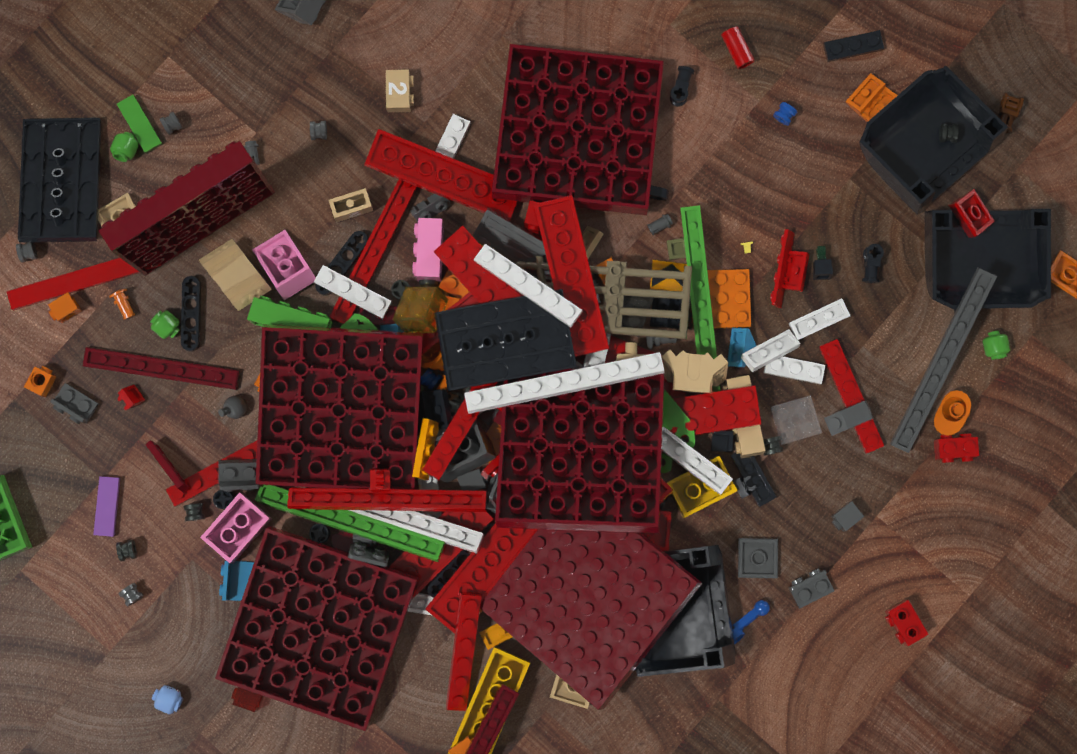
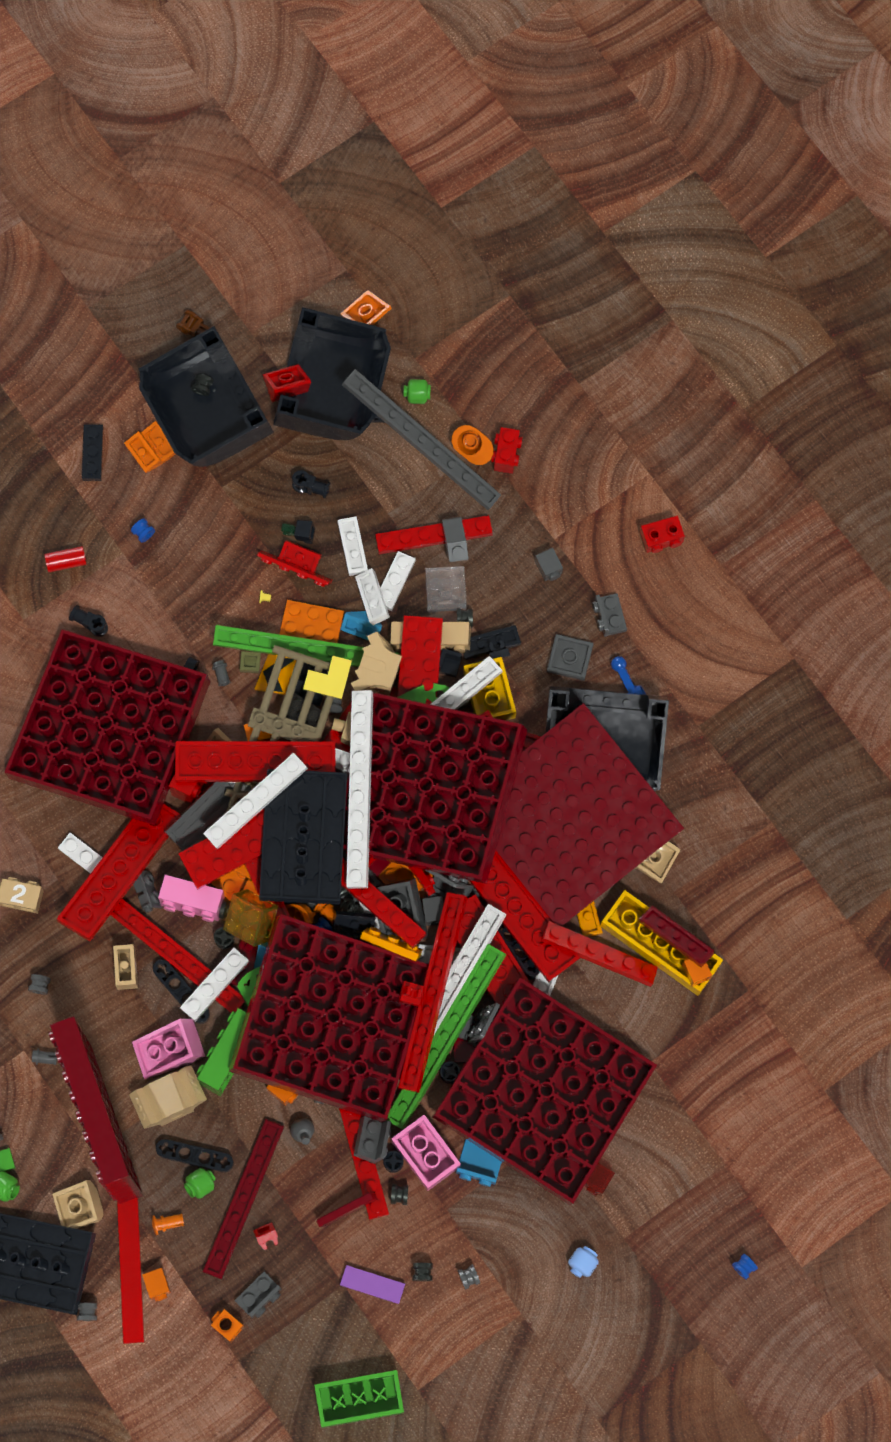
camera: 80 degrees left, 10 degrees down
none -> light yellow tile [303,656,352,699]

